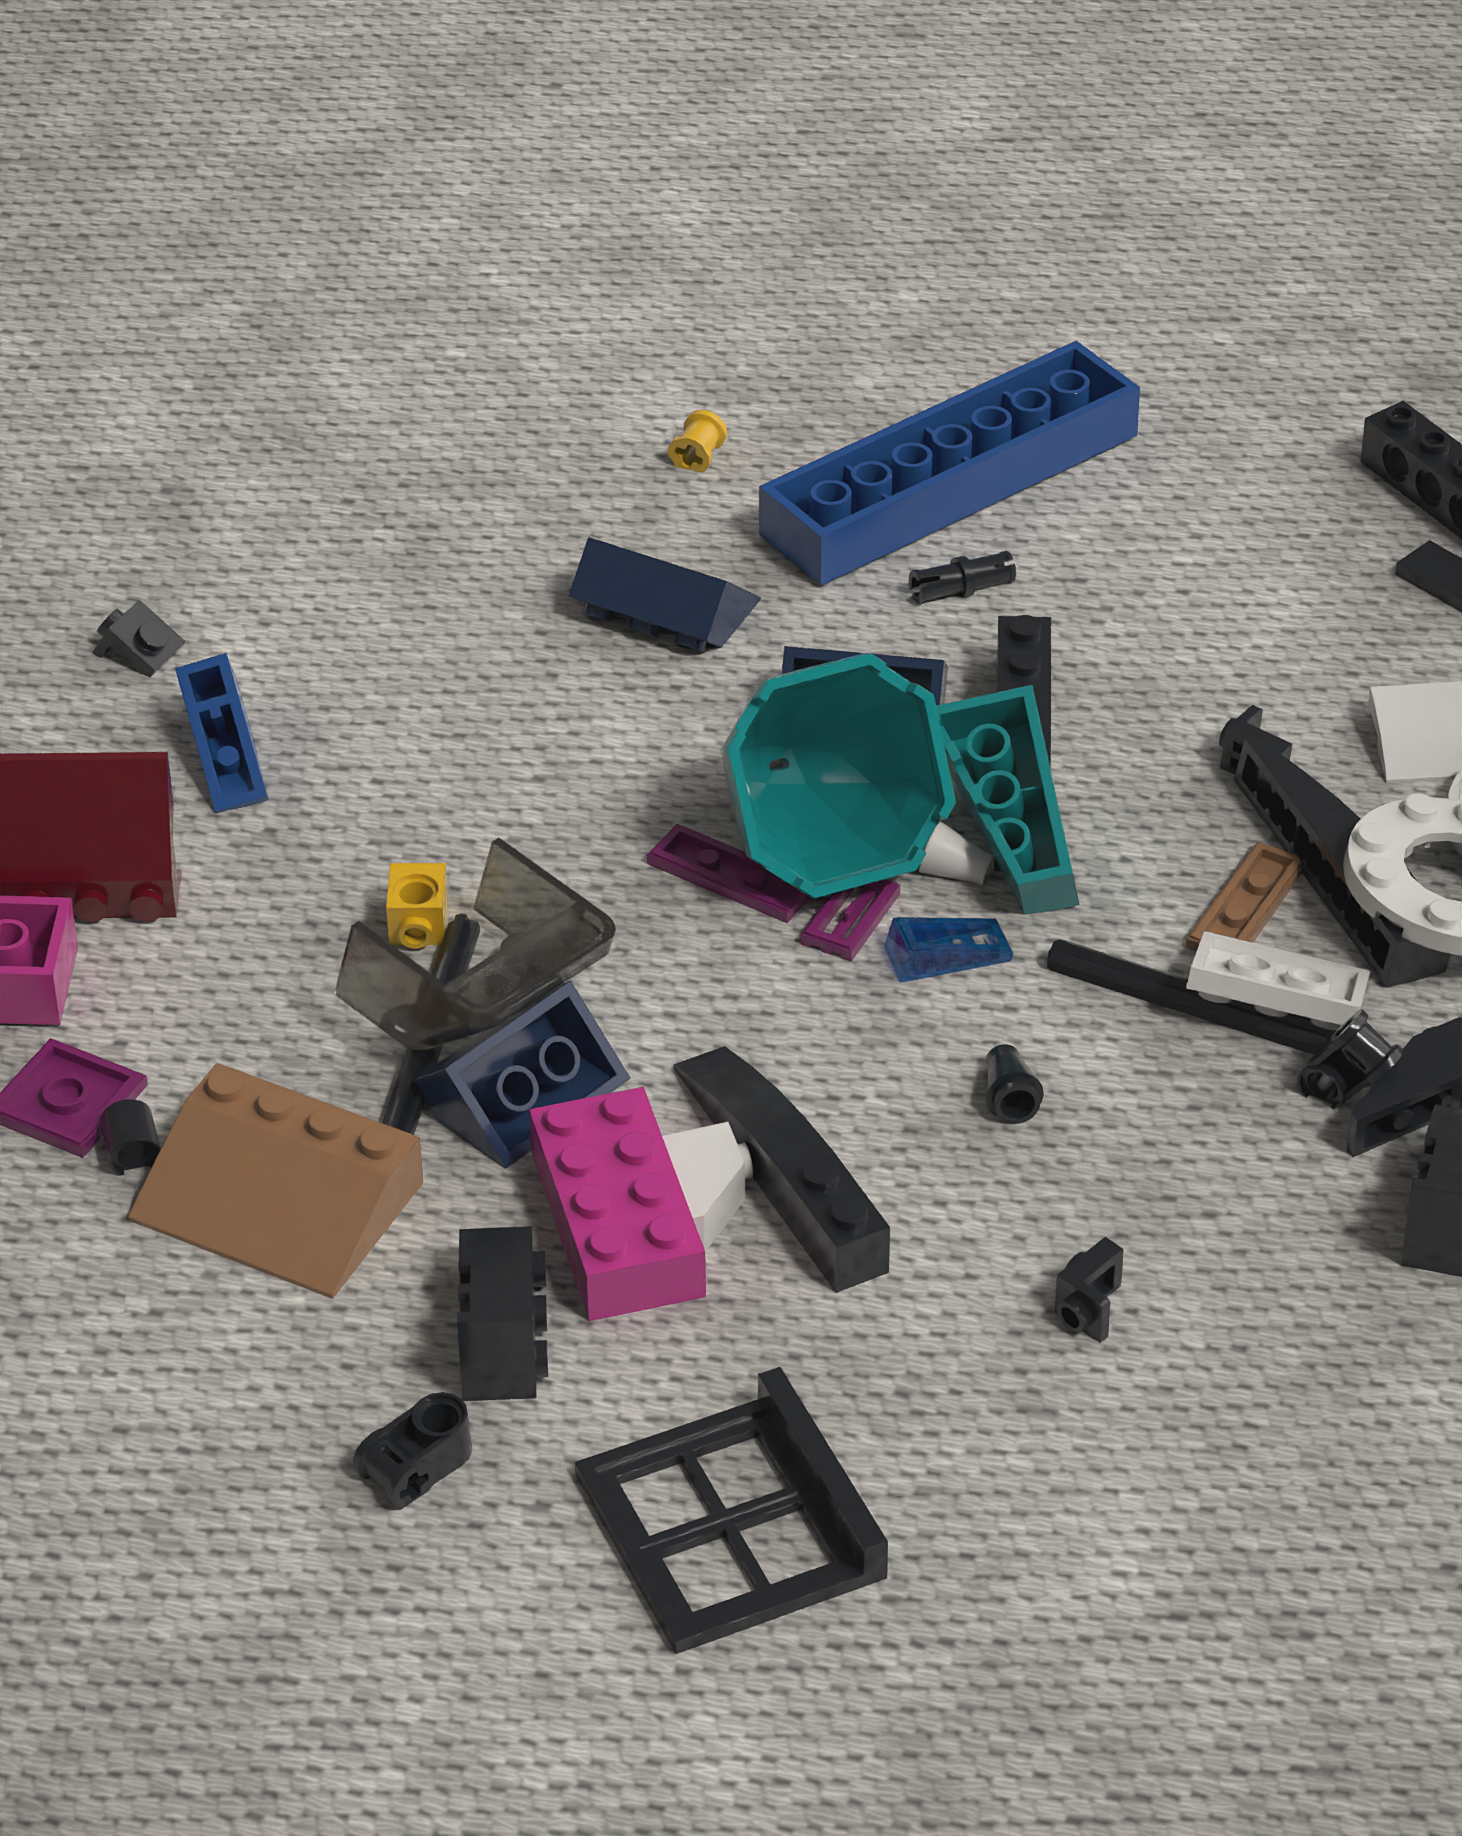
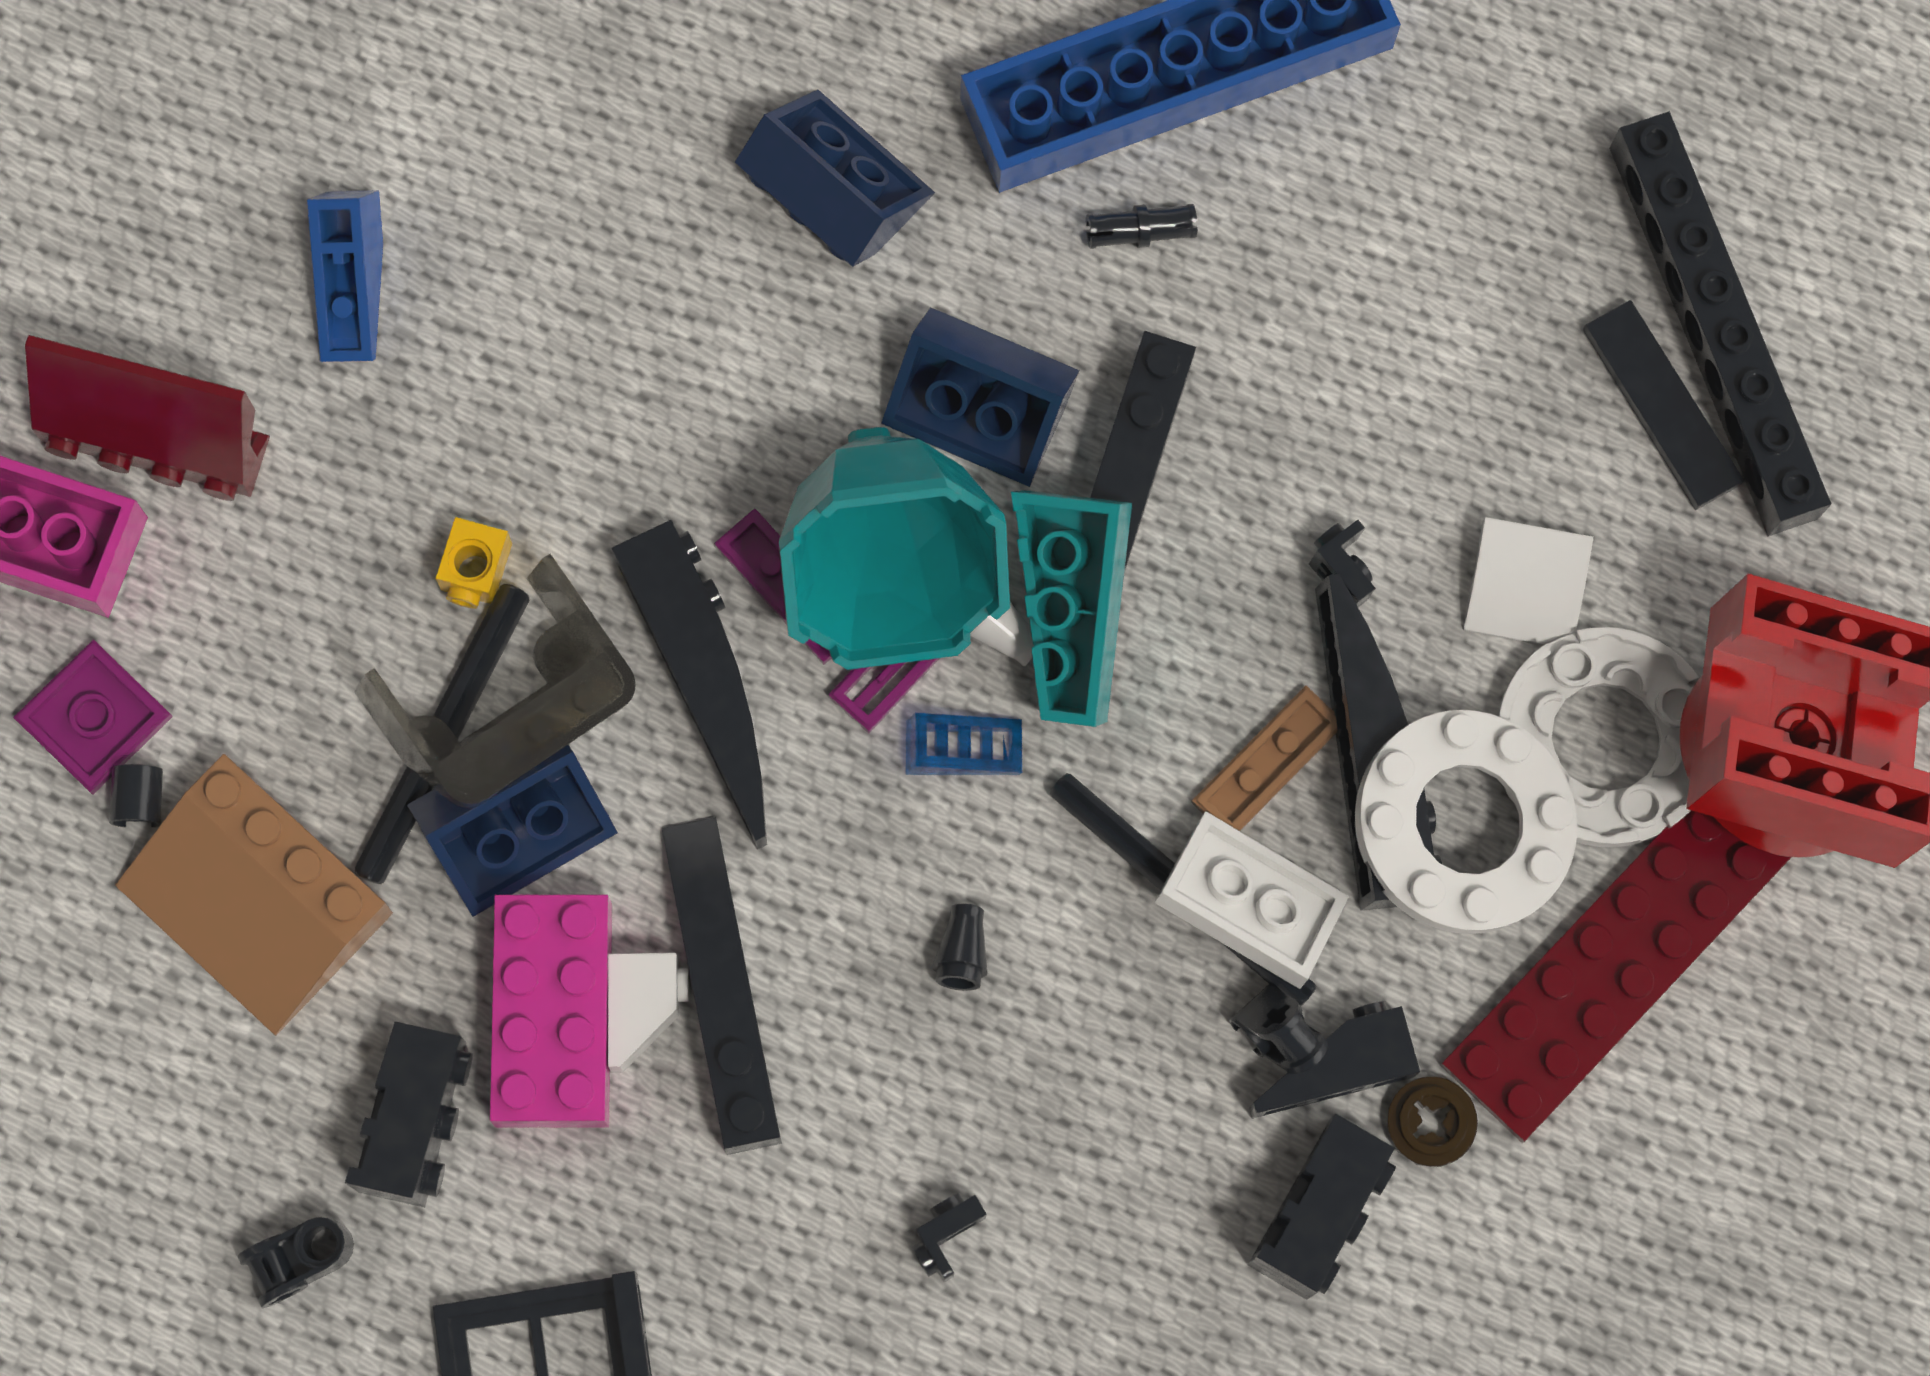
camera: 10 degrees right, 35 degrees up
black bracket [92,599,186,678] -> none
none -> black slope [611,520,767,850]

